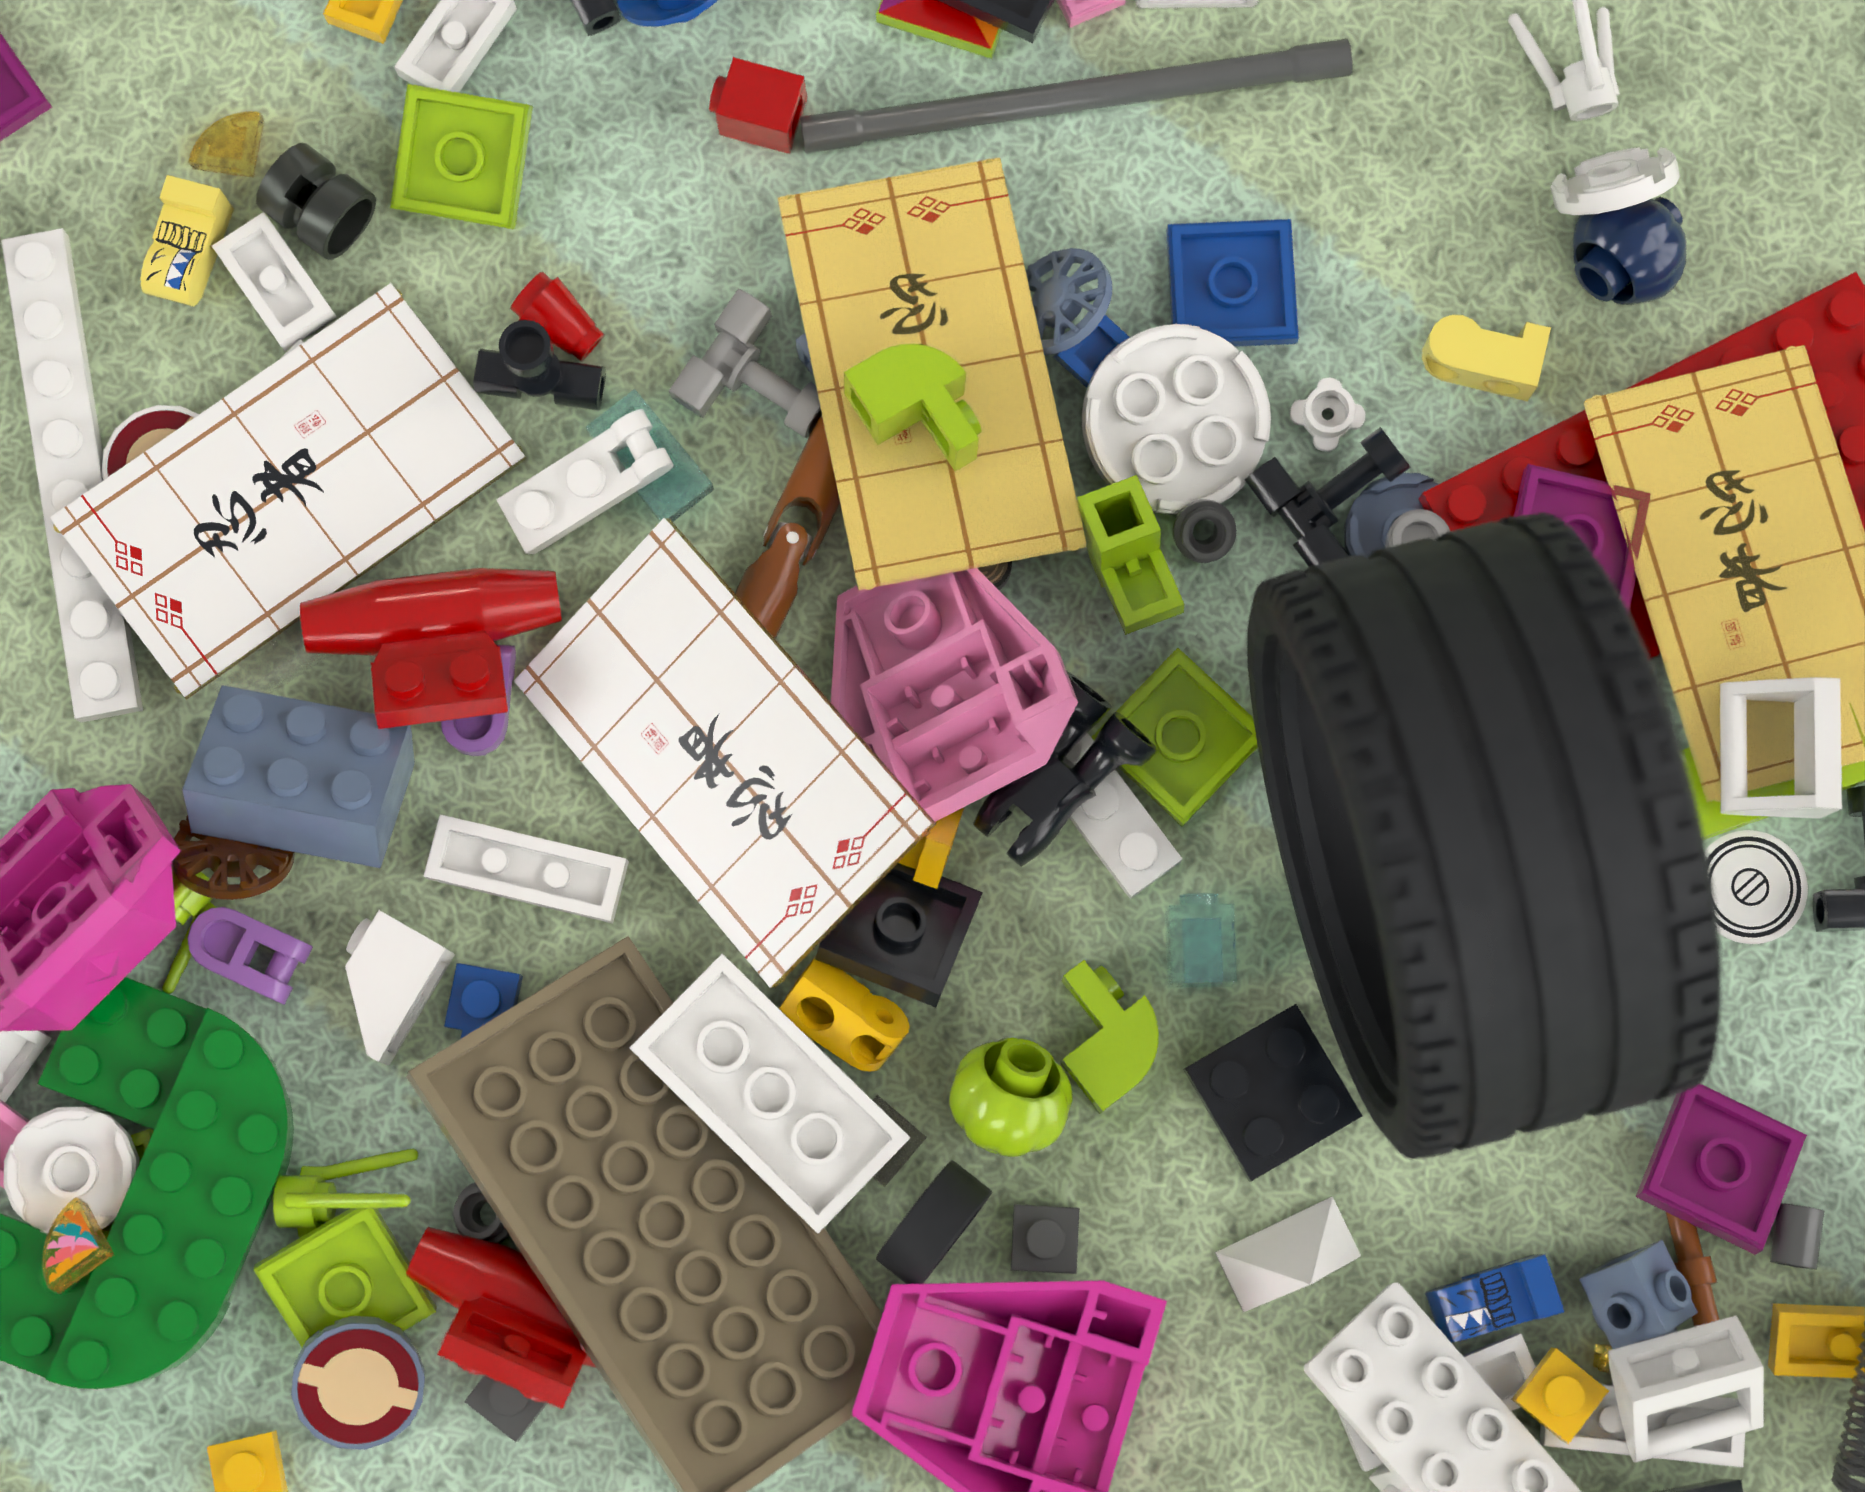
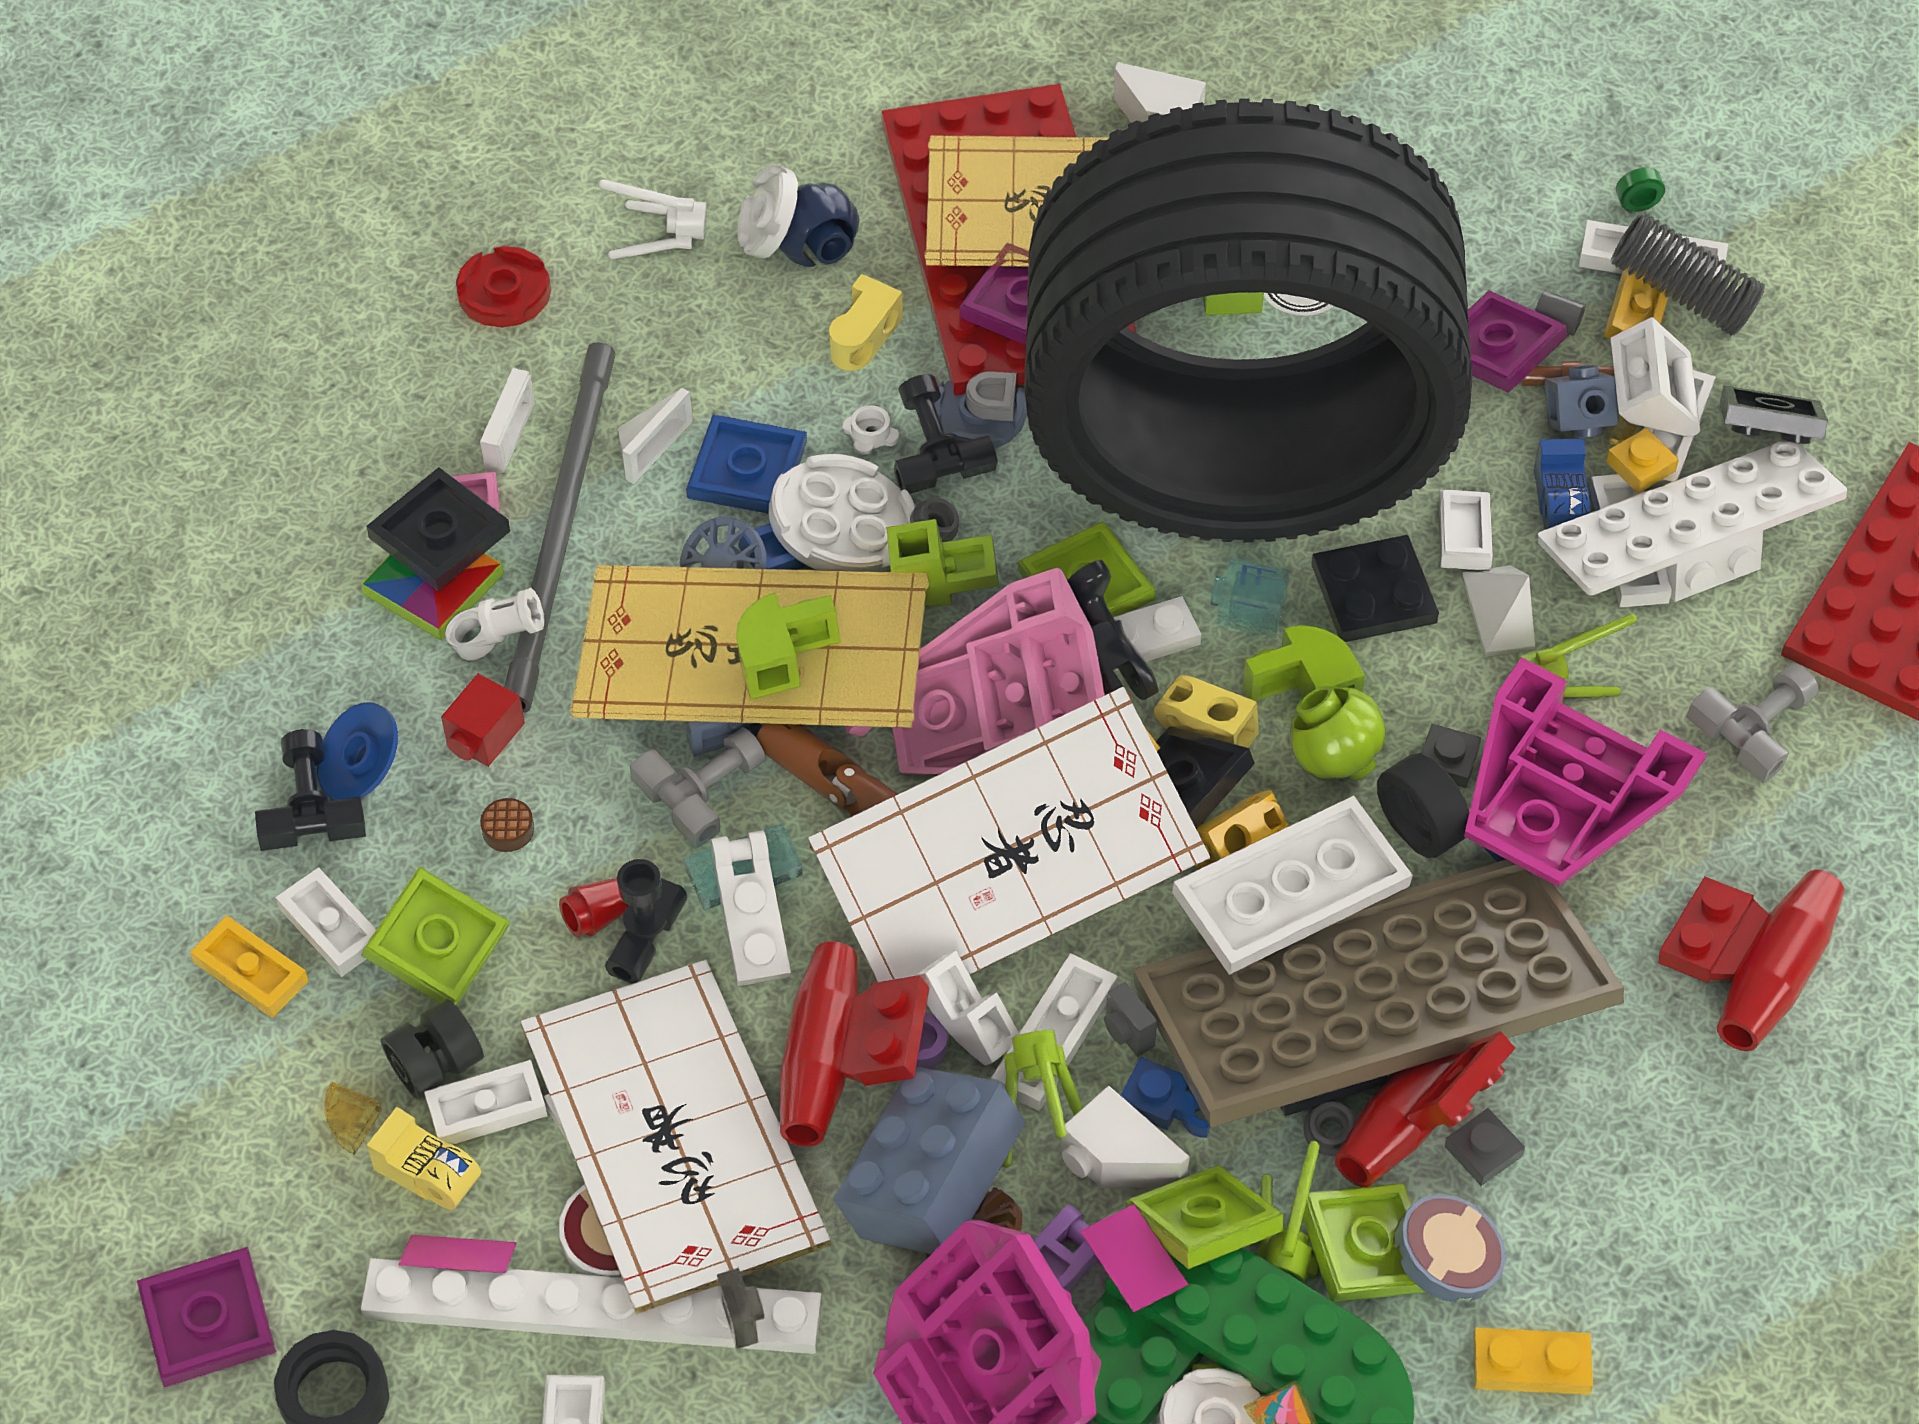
camera: 75 degrees left, 25 degrees down
none -> dark pink sticker [398,1235,517,1273]
none -> white connector [445,588,544,661]
none -> reddish brown tile [480,798,534,852]
none -> white slope [618,388,693,484]
none -> clear smoke plate [717,1268,765,1349]
none -> white slope [915,951,1019,1066]
none -> lime plant [1002,1030,1083,1168]
none -> dark pink sticker [1080,1204,1189,1312]
none -> dark grey plate [1104,982,1157,1057]
none -> lime tile [1125,1165,1284,1269]
none -> light yellow leg [1154,675,1259,748]
none -> white tile [1439,490,1493,570]
none -> lime plant [1517,614,1637,698]

